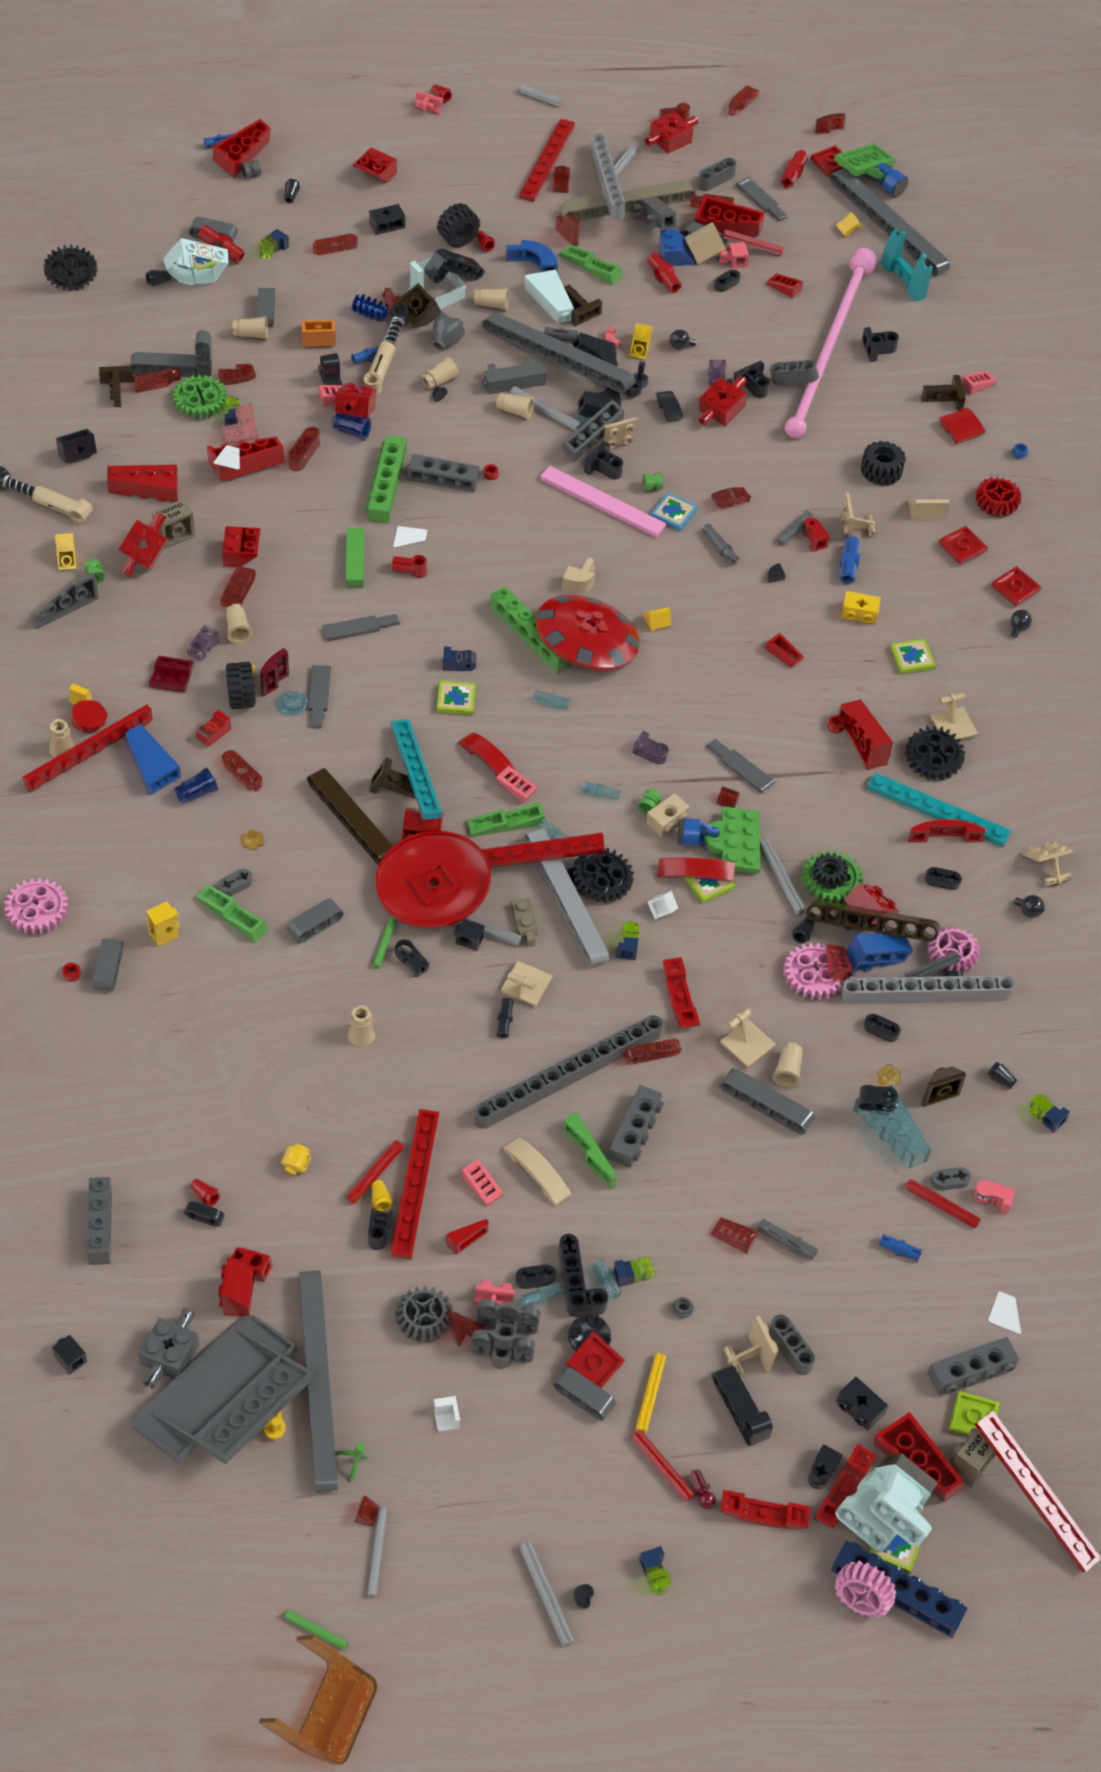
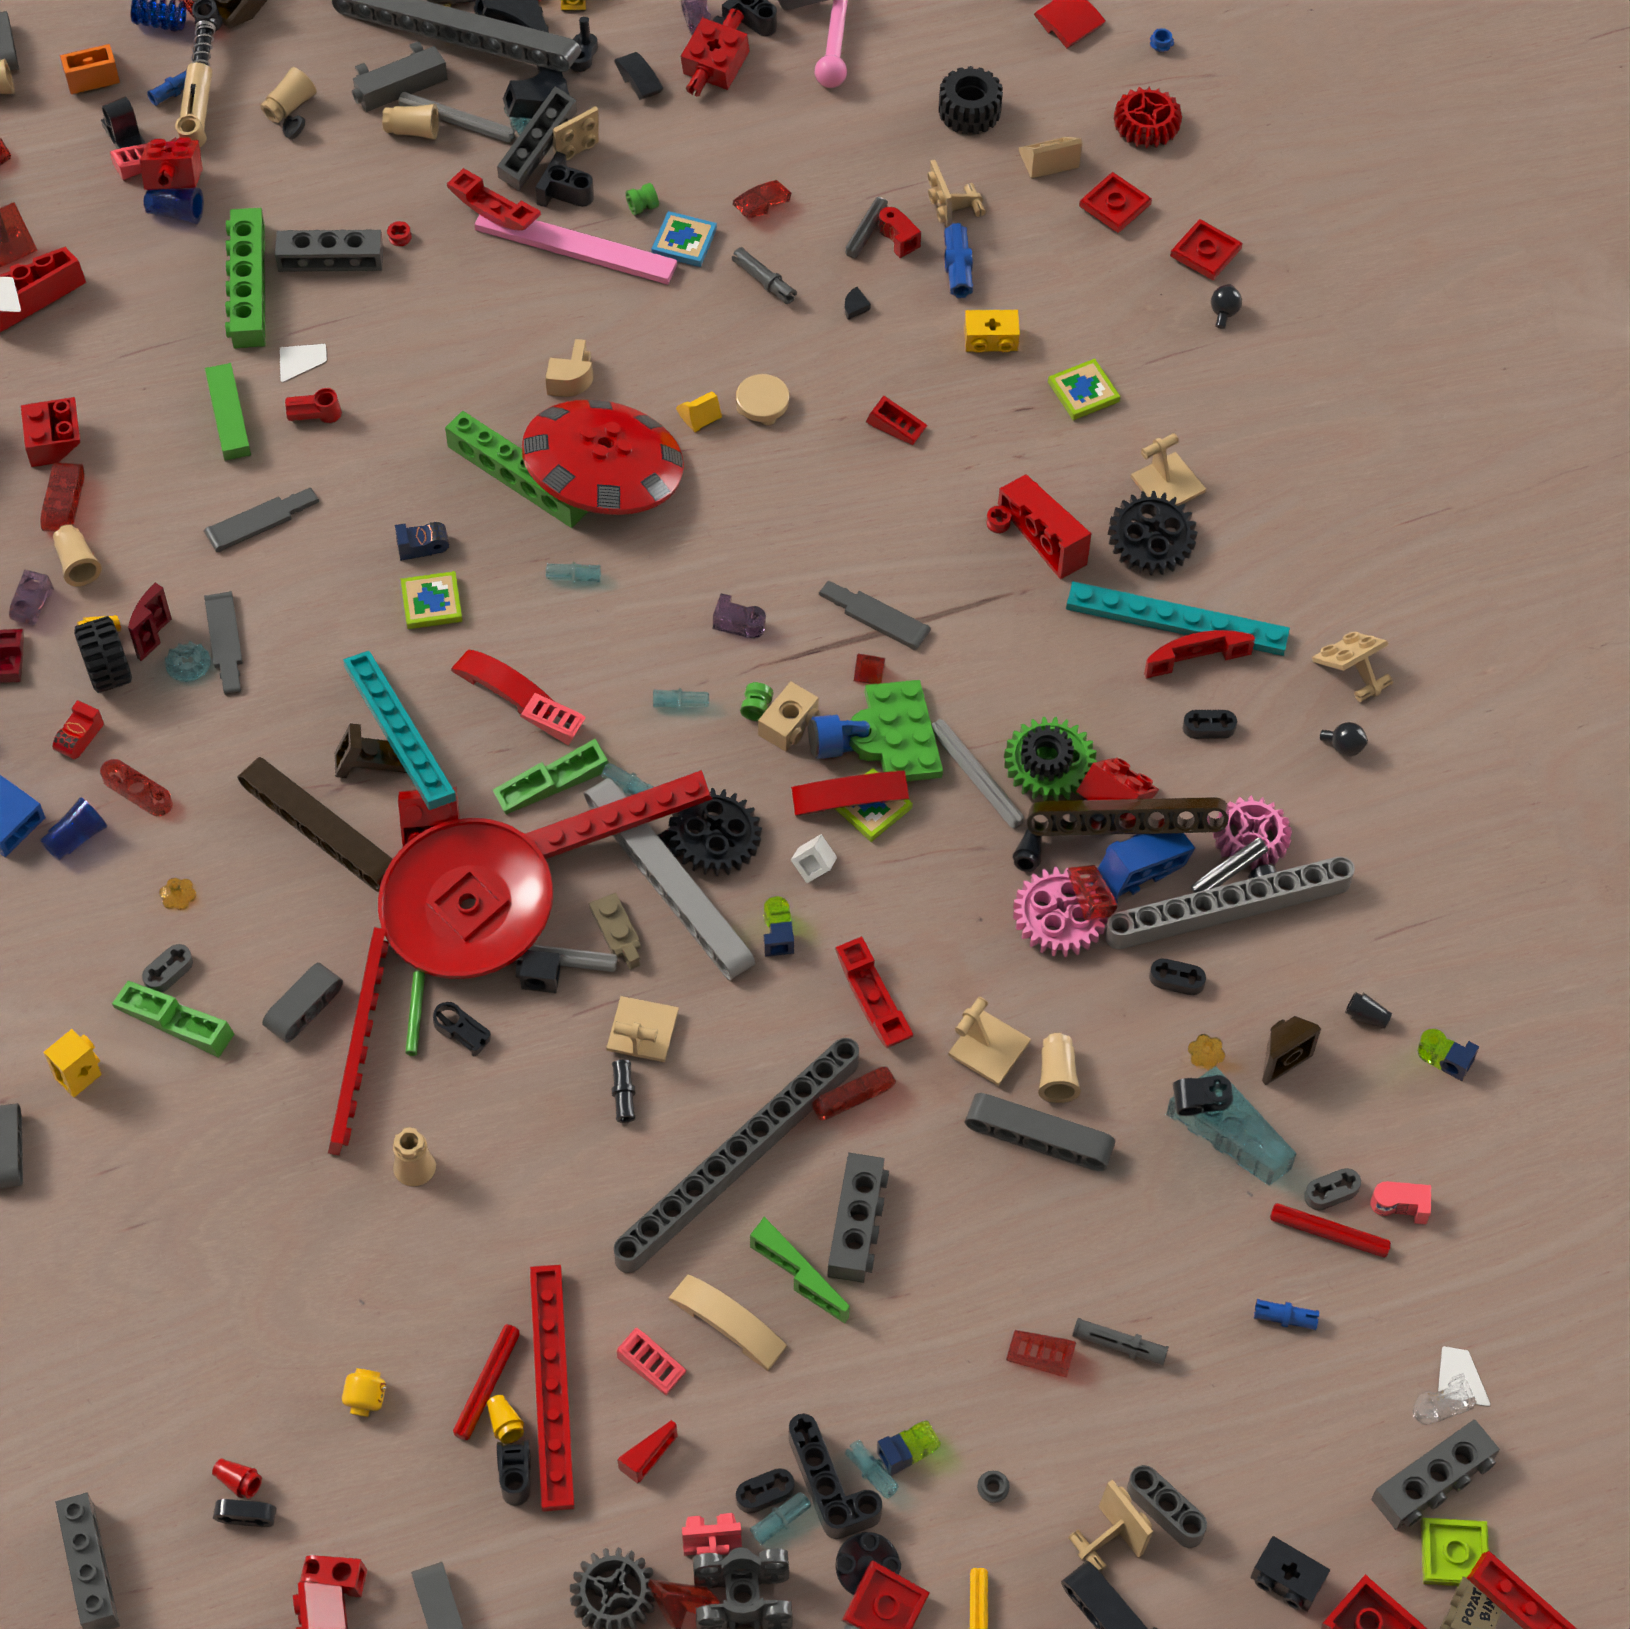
camera: 10 degrees left, 5 degrees up
clear red beam [288,426,320,471] -> none
dark grey piece [433,312,465,350] -> none
none -> red plate [328,927,389,1156]
none -> red slope [446,168,541,231]
none -> tan tile [736,374,789,425]
none -> clear leg [1413,1373,1477,1425]

